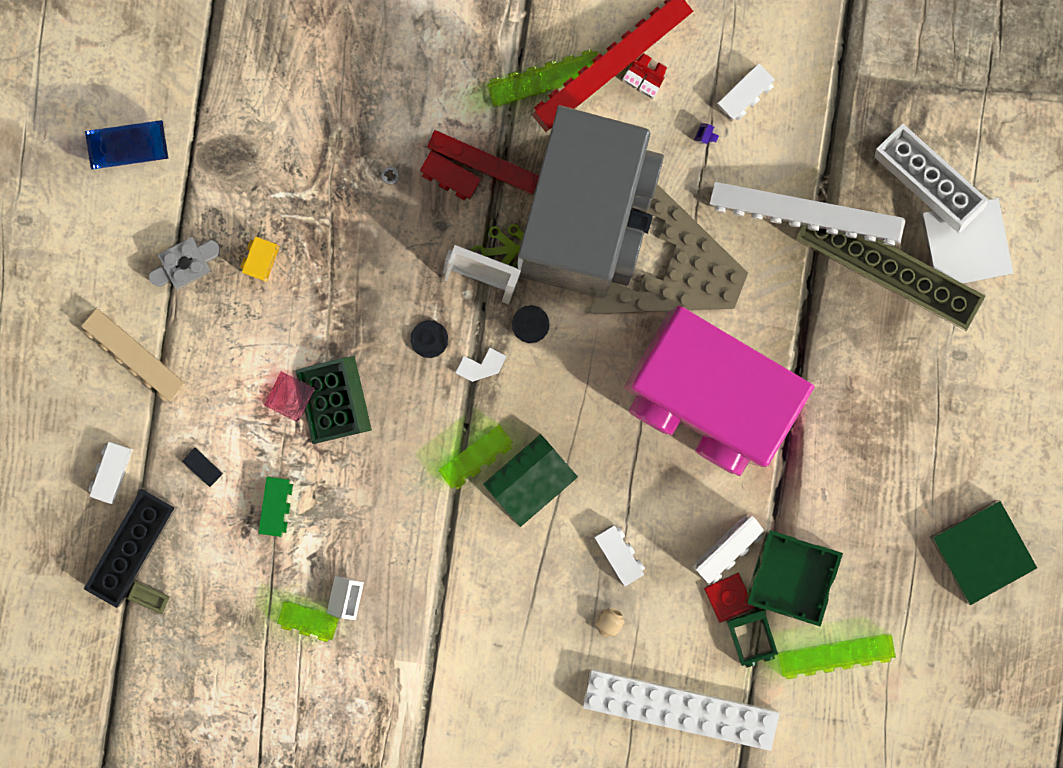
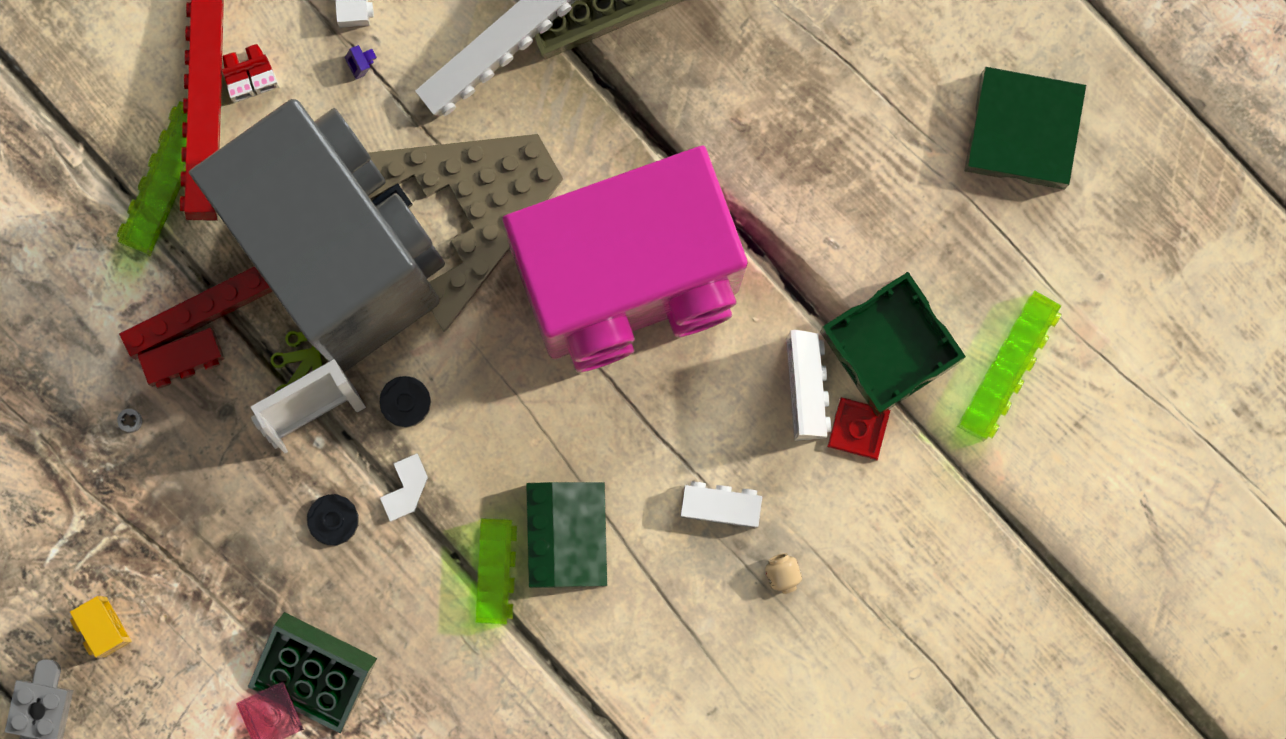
camera: 60 degrees left, 5 degrees down
white brick [583,669,780,751] -> none
dark green window [726,609,778,668] -> none

